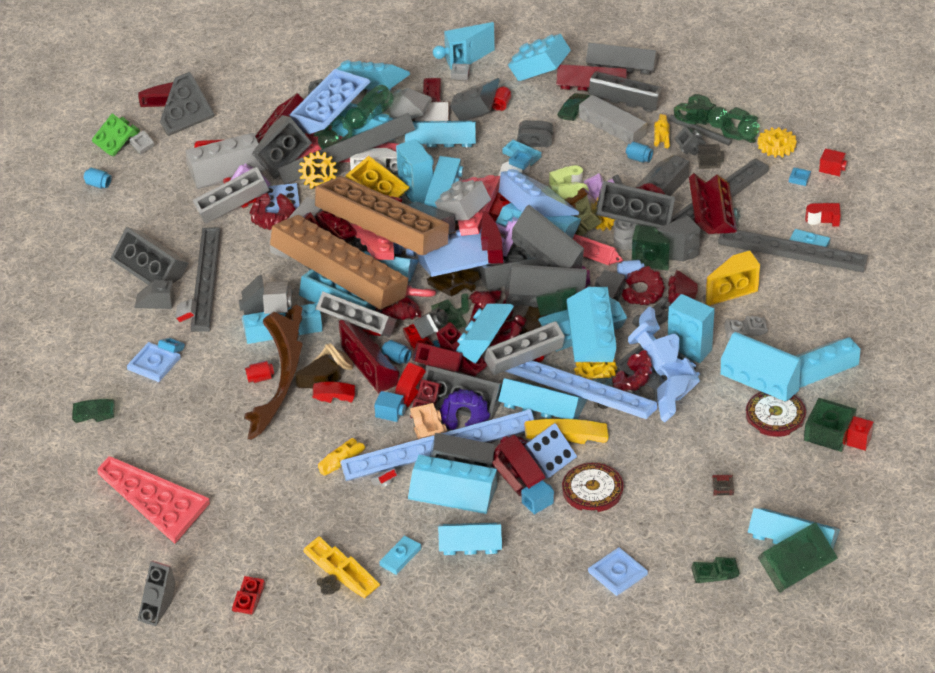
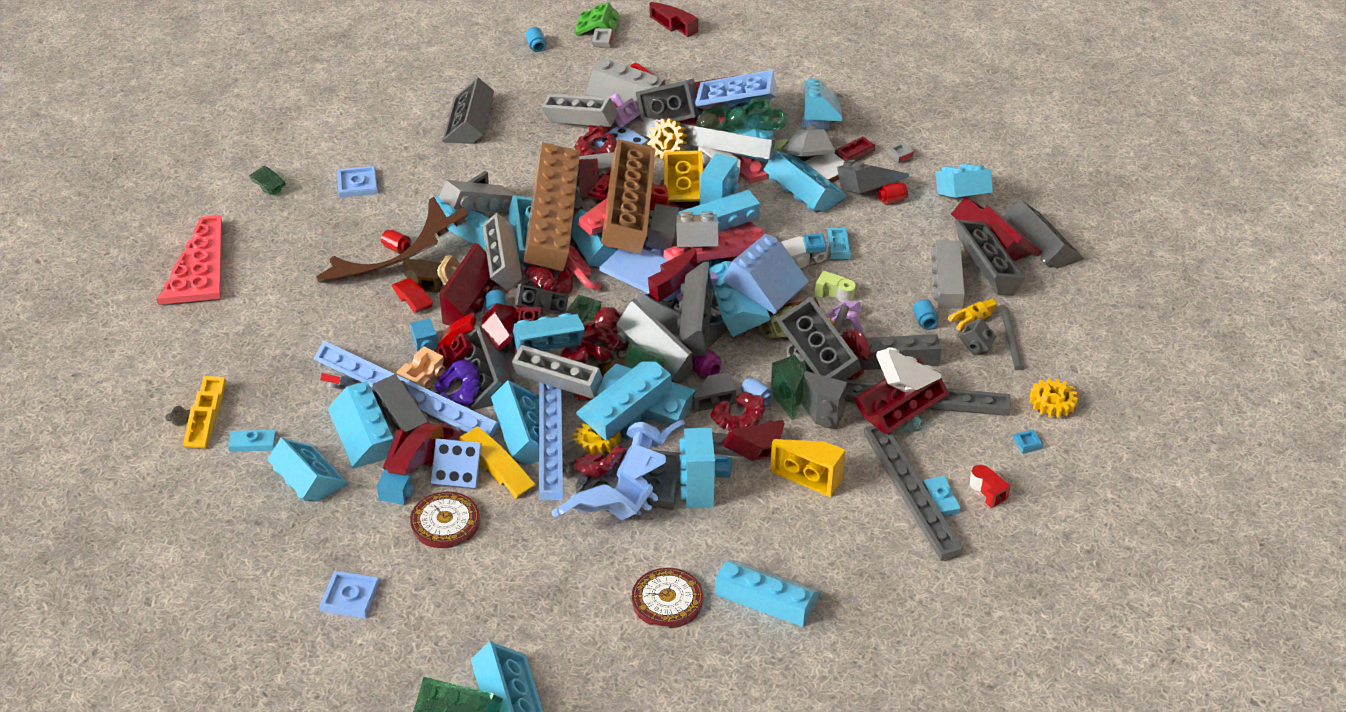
camera: 50 degrees right, 0 degrees up
dark grey slope [135,280,175,309] -> none
dark grey slope [137,561,176,626] -> none
dark azure tile [158,338,185,353] -> none
dark grey plate [160,72,214,136] -> none
light grey plate [175,299,197,322] -> none
dark grey tile [190,227,221,332] -> none
red slope [232,576,266,615] -> none
yellow hinge [318,438,365,476] -> none
dark brown plate [427,269,480,297] -> none
medium azure slope [432,22,495,69] -> none
dark grey brick [517,120,554,147] -> none
yellowish green leg [552,182,589,200] -> none
clear green slope [557,93,590,121] -> none
coral plate [573,234,624,266] -> none
clear green piece [673,94,760,143] -> none
clear green slope [691,557,740,583] -> none
clear smoke brick [697,144,724,169] -> none
clear smoke plate [712,475,734,496] -> none
medium azure slope [721,332,801,402] -> none
light grey slope [724,315,768,338] -> none
clear green brick [804,398,857,452] -> none
red brick [819,148,848,177] -> none
red brick [846,416,874,451] -> none
none -> white slope [876,348,942,392]
none -> dark red tile [983,205,1043,256]

